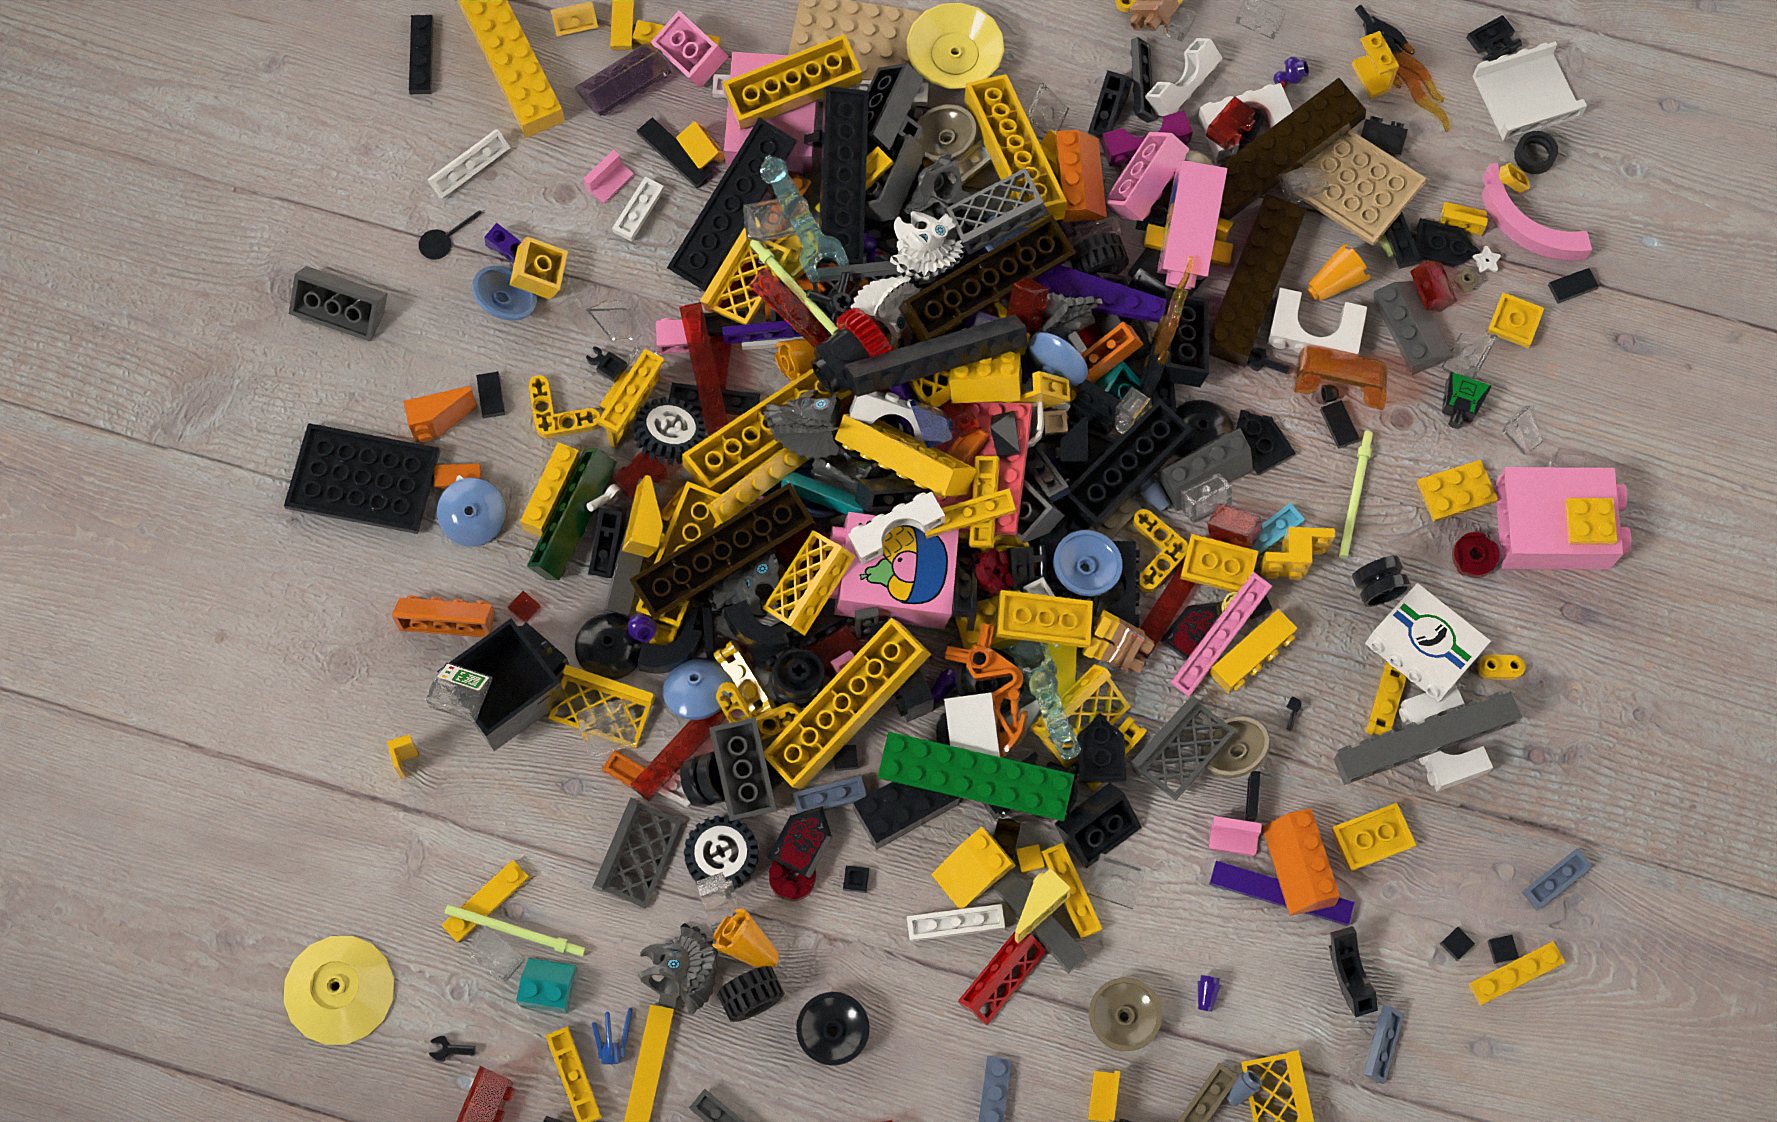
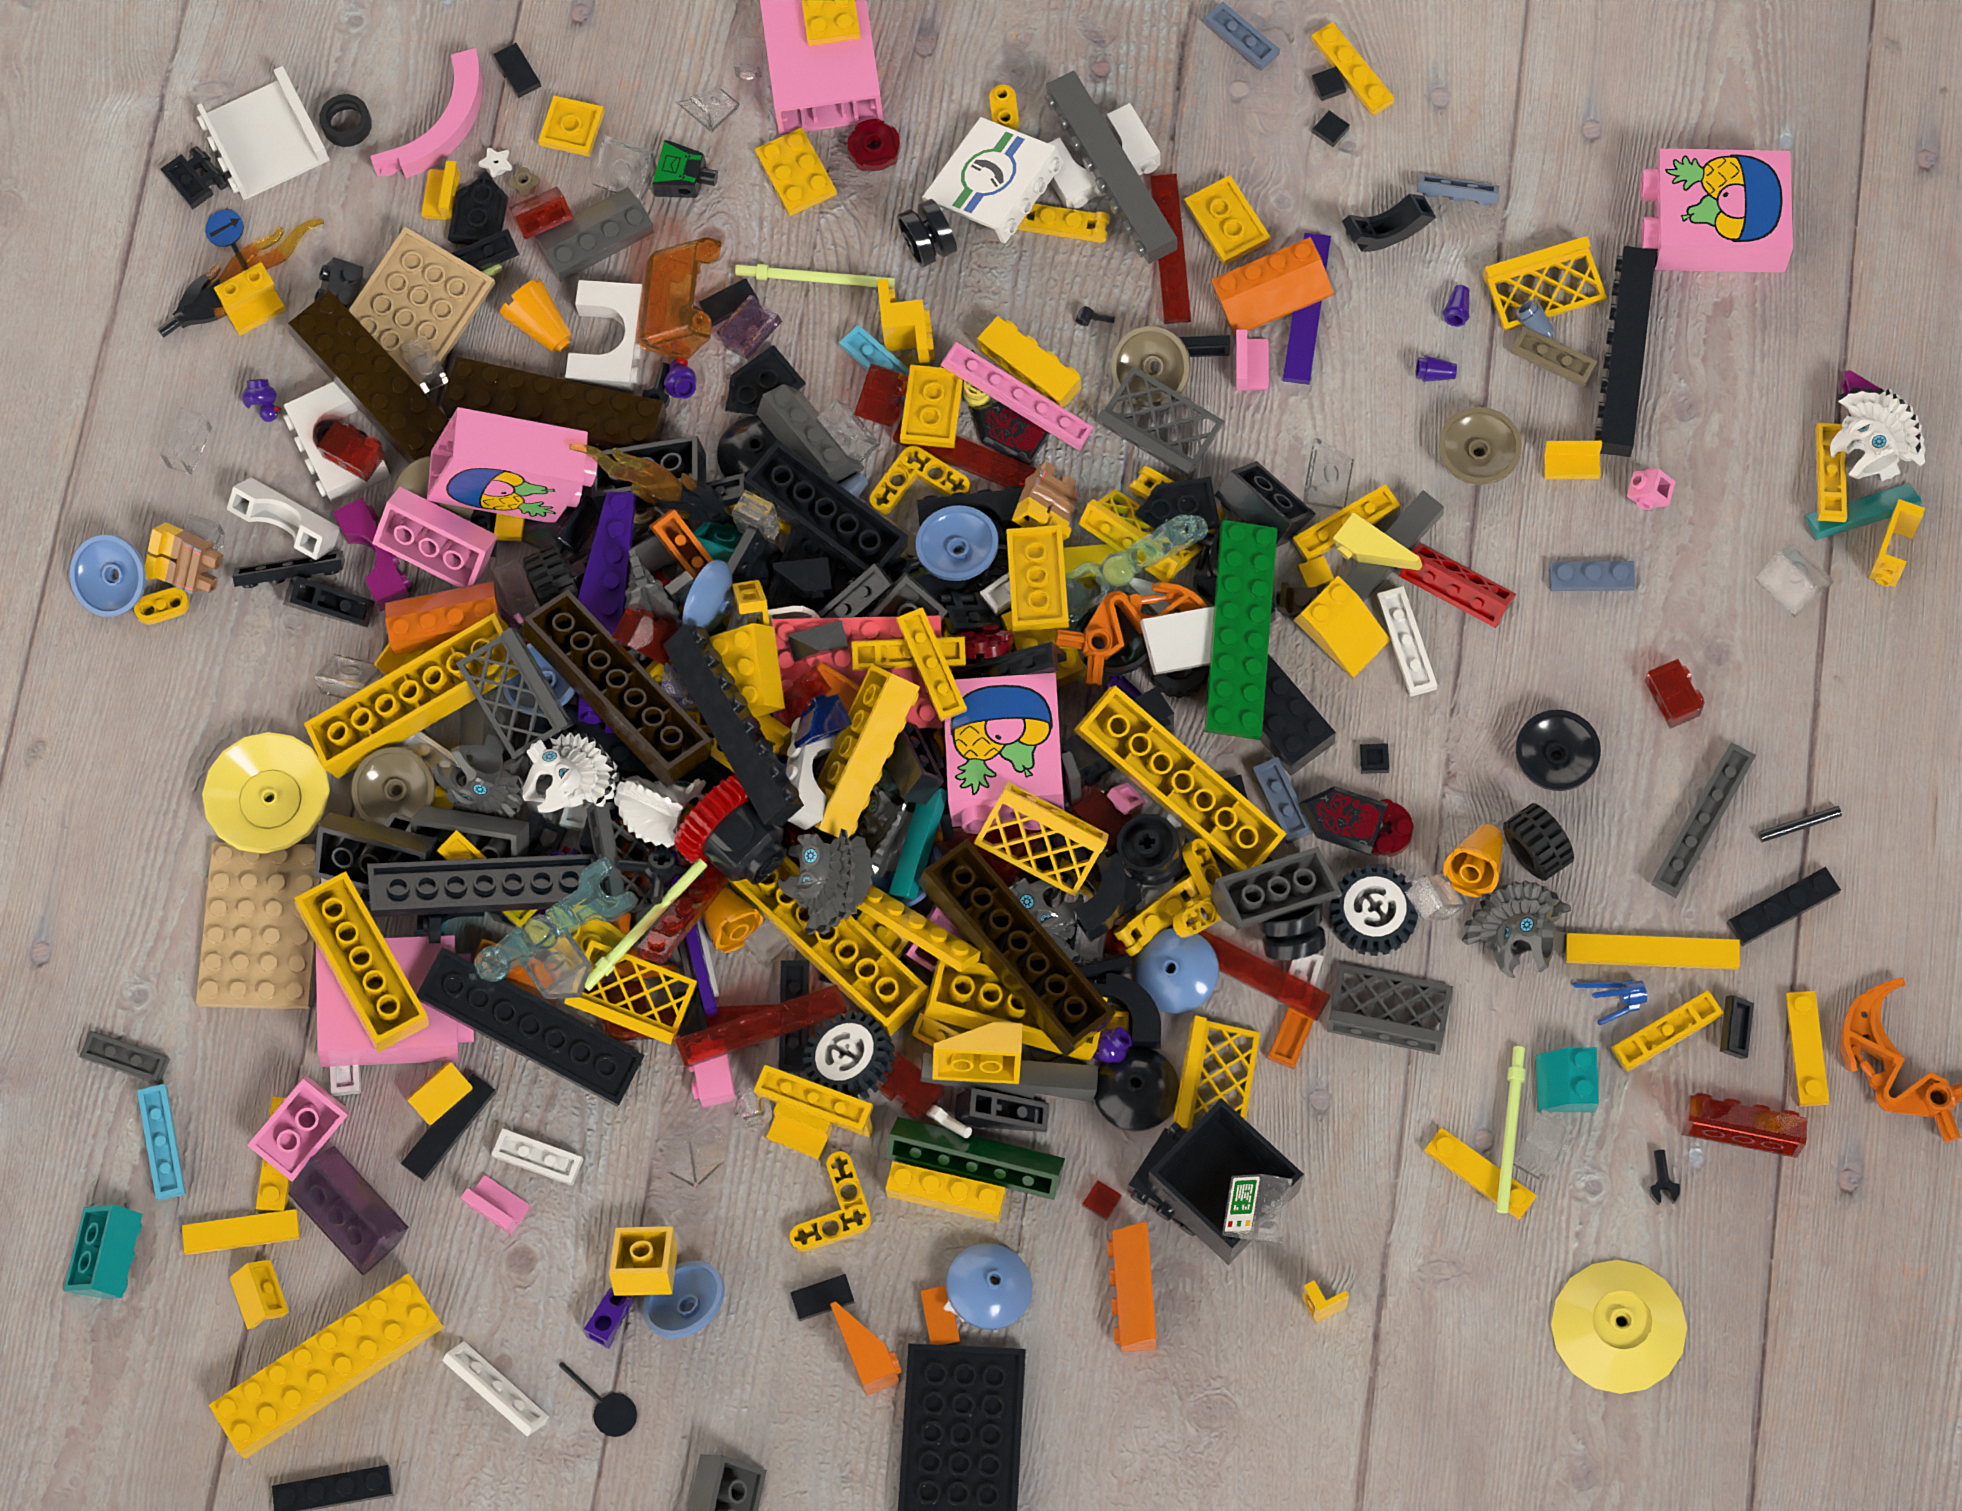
camera: 90 degrees left, 0 degrees up
clear slope [578,699,636,757] -> none
black plate [586,346,628,383] -> none
white arch [848,491,945,565] -> none
tan plate [1043,410,1068,436] -> none
yellow plate [1499,163,1530,193] -> none
none -> blue piece [205,210,249,271]
none -> dark purple animal [664,358,697,399]
none -> clear purple bracket [717,295,782,359]
none -> clear red plate [1150,174,1191,324]
none -> dark purple cone [1443,285,1470,327]

